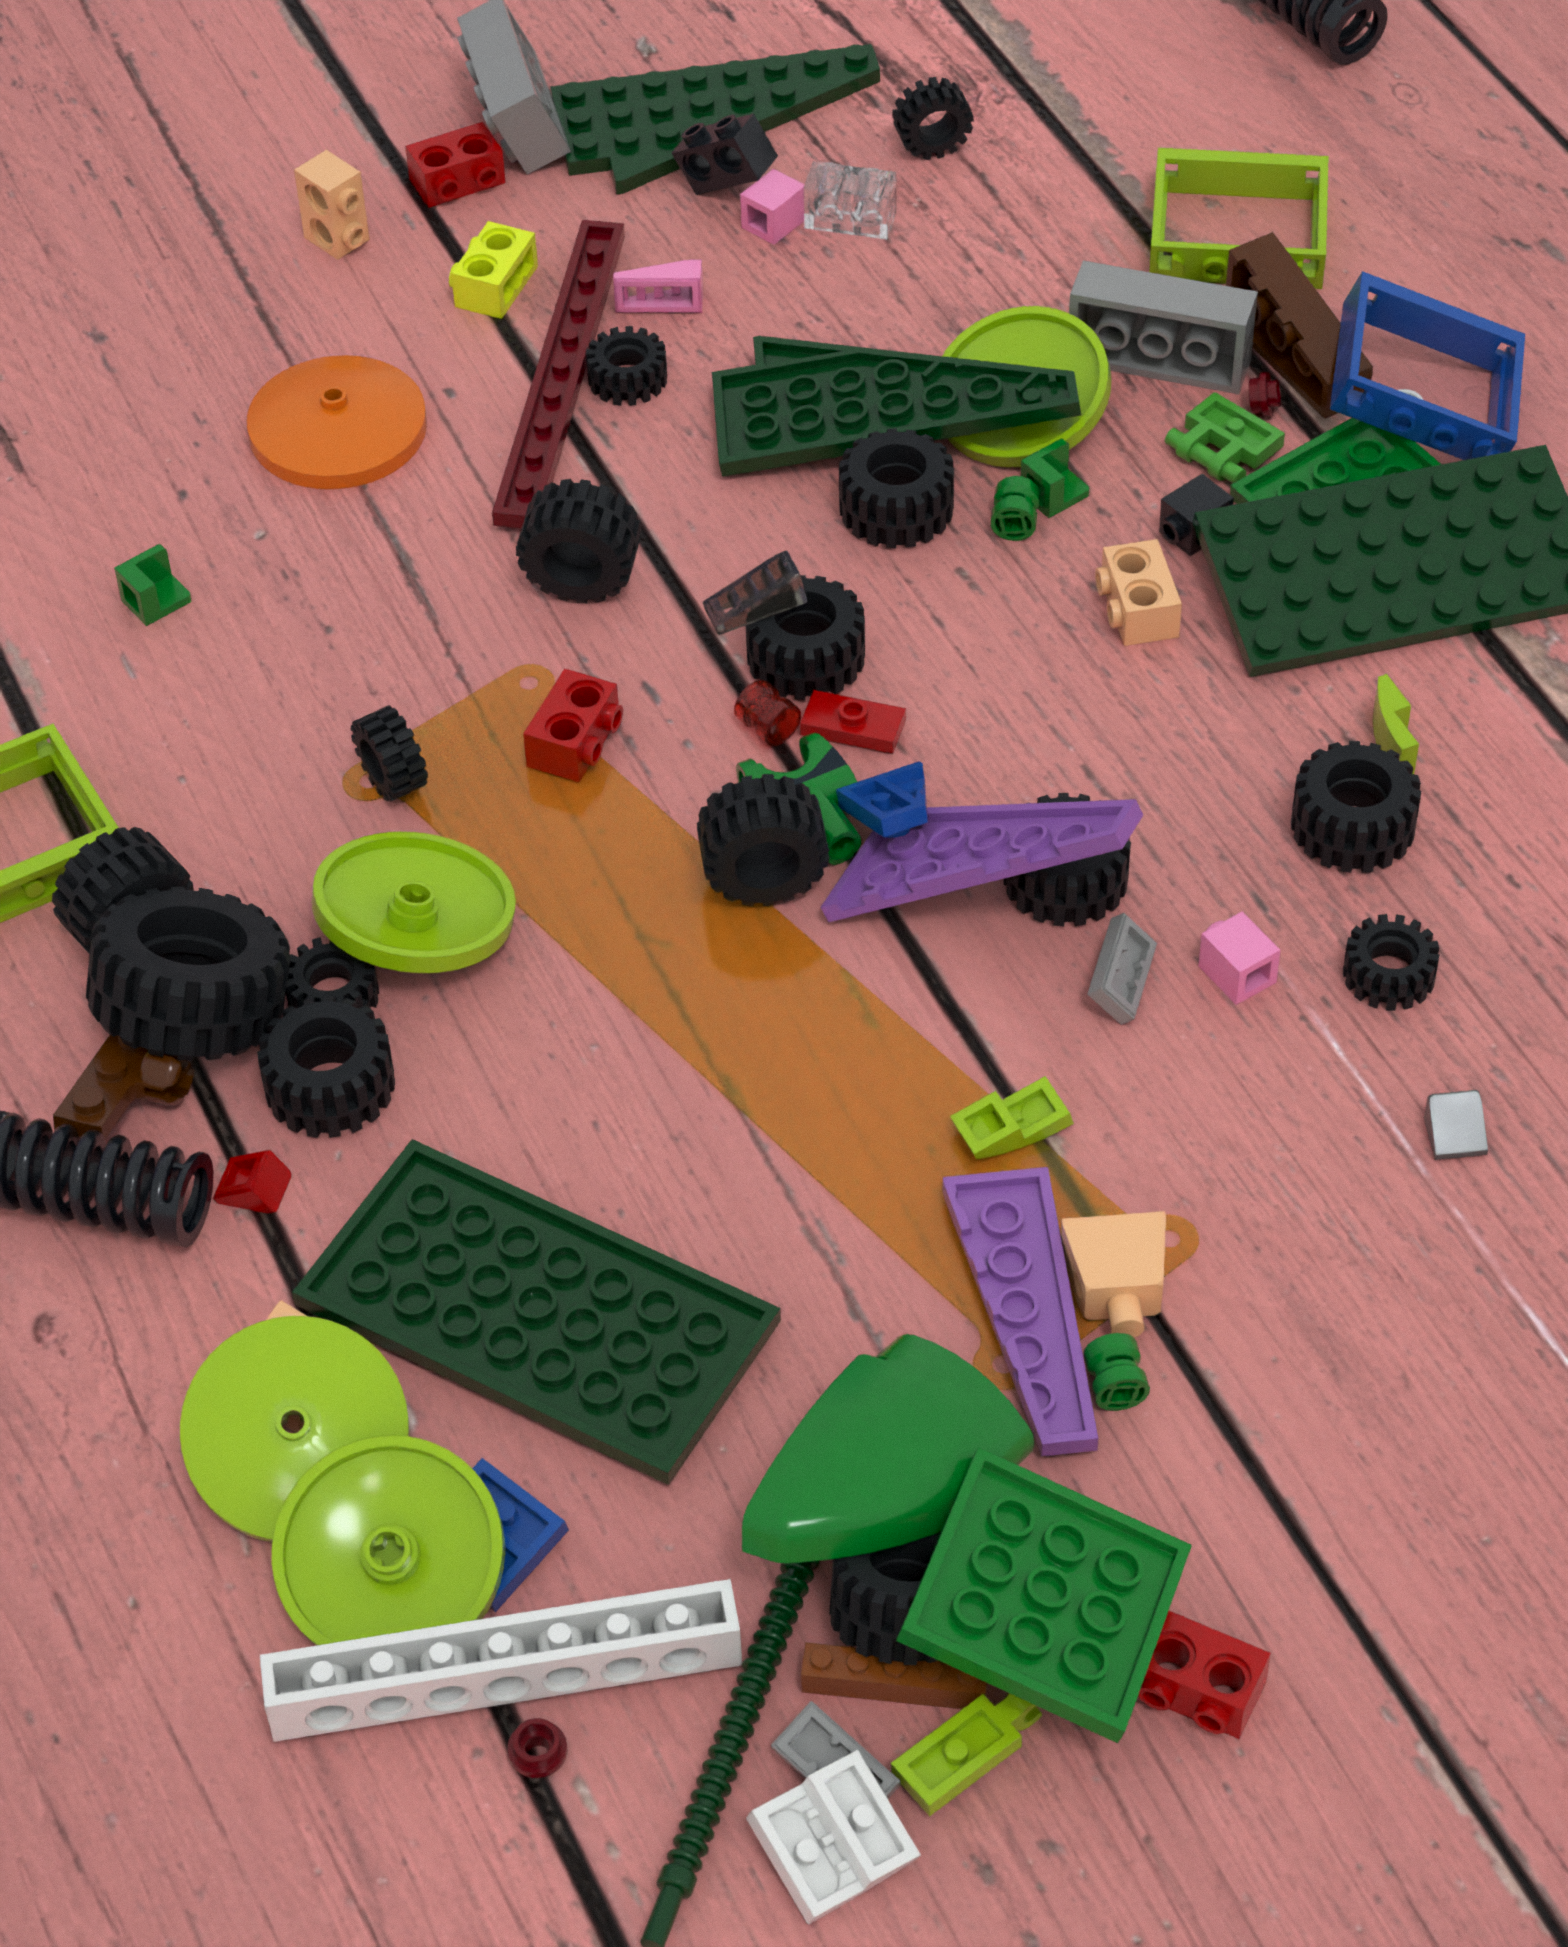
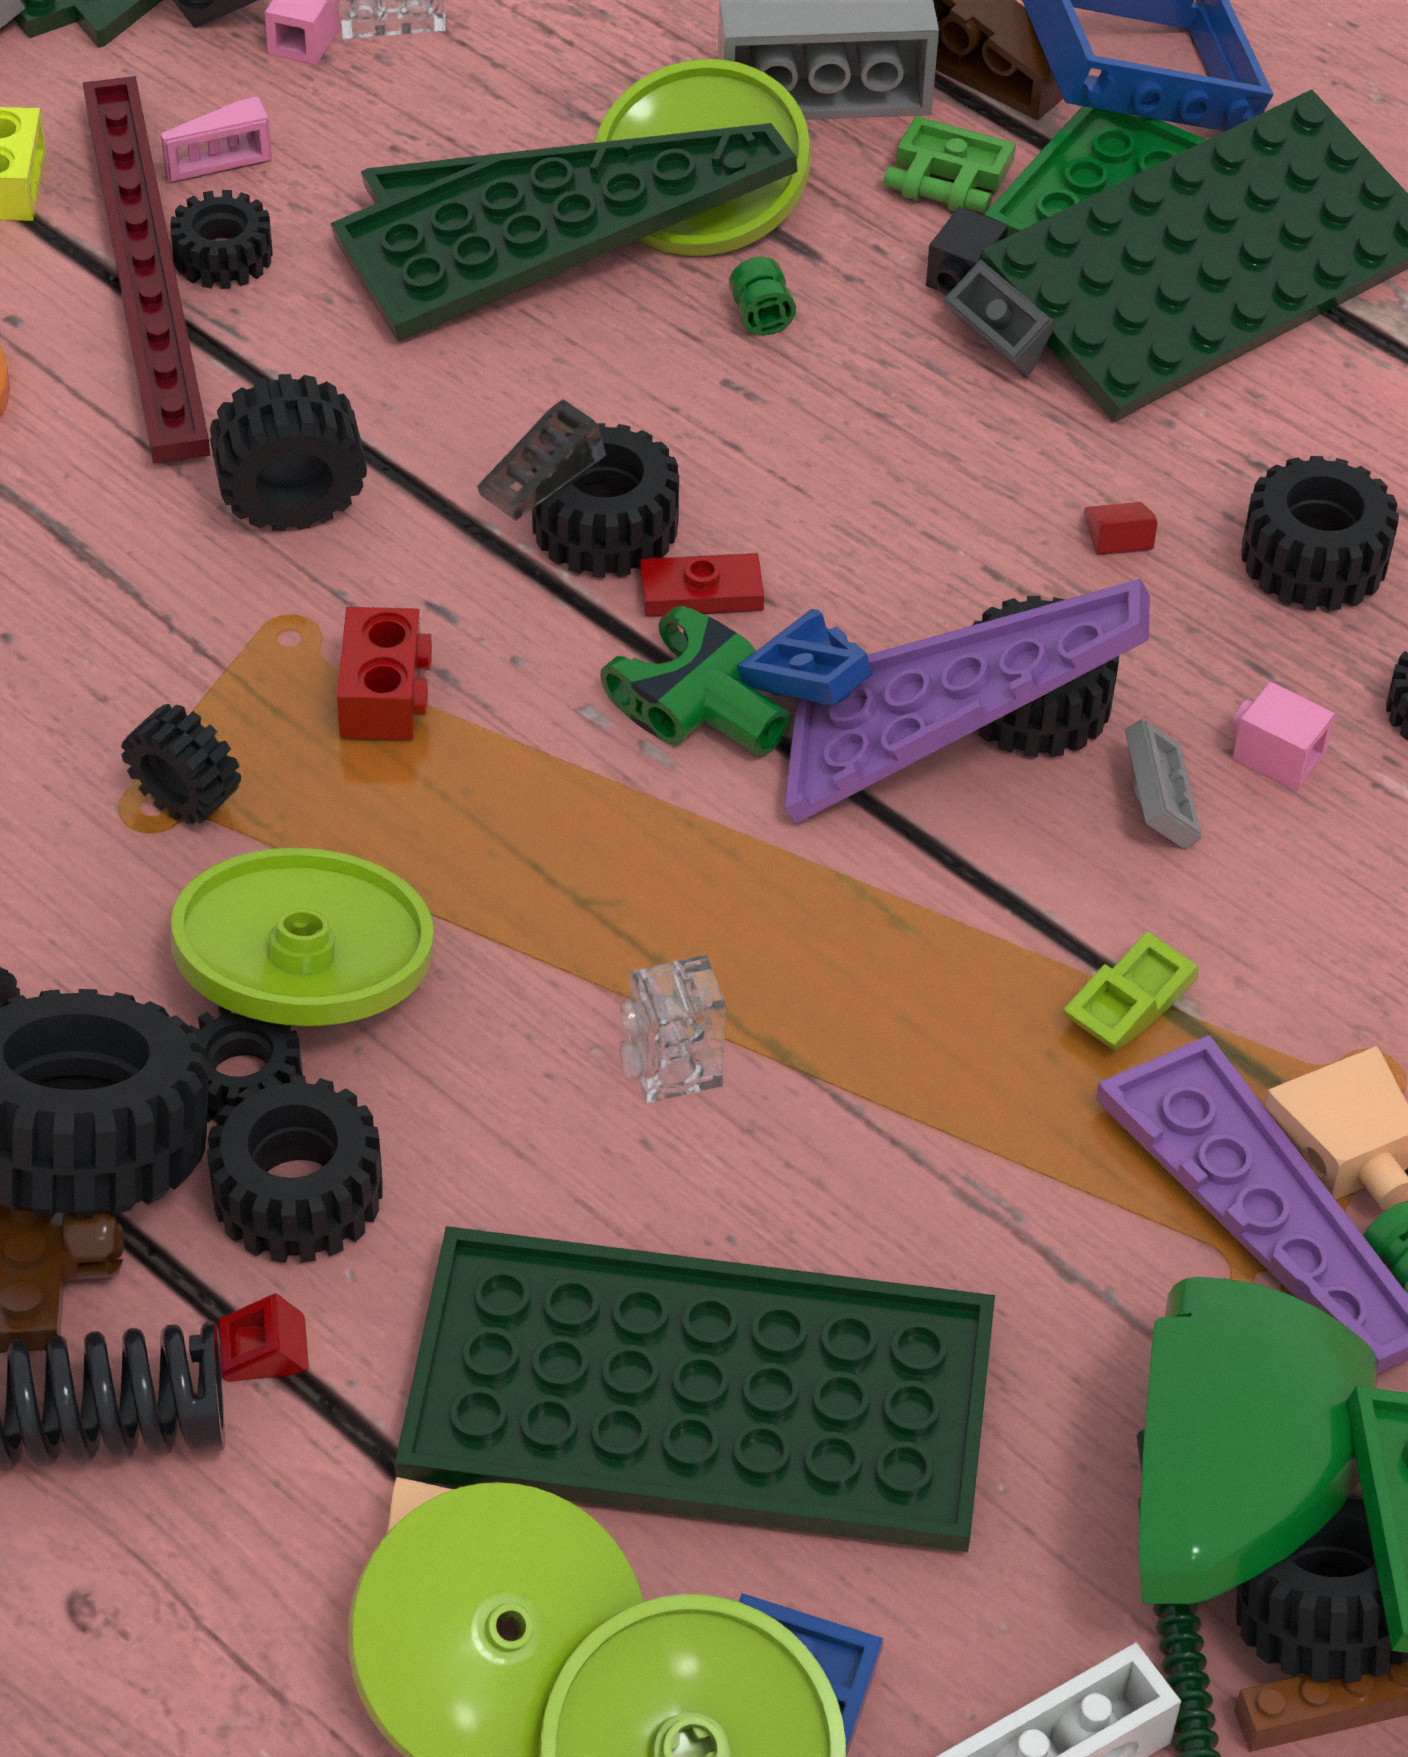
camera: 25 degrees left, 0 degrees up
black tyre [697,774,829,906] -> none
clear red wheel [734,680,801,746] -> none
black tyre [839,429,954,548] -> none
green panel [1021,438,1090,518] -> none
light nougat brick [1095,539,1182,646] -> none
dark red plate [1248,372,1281,417] -> none
lime slope [1373,674,1419,774] -> none
none -> clear brick [619,954,726,1104]
none -> dark grey slope [943,259,1056,377]
none -> red slope [1084,502,1158,554]

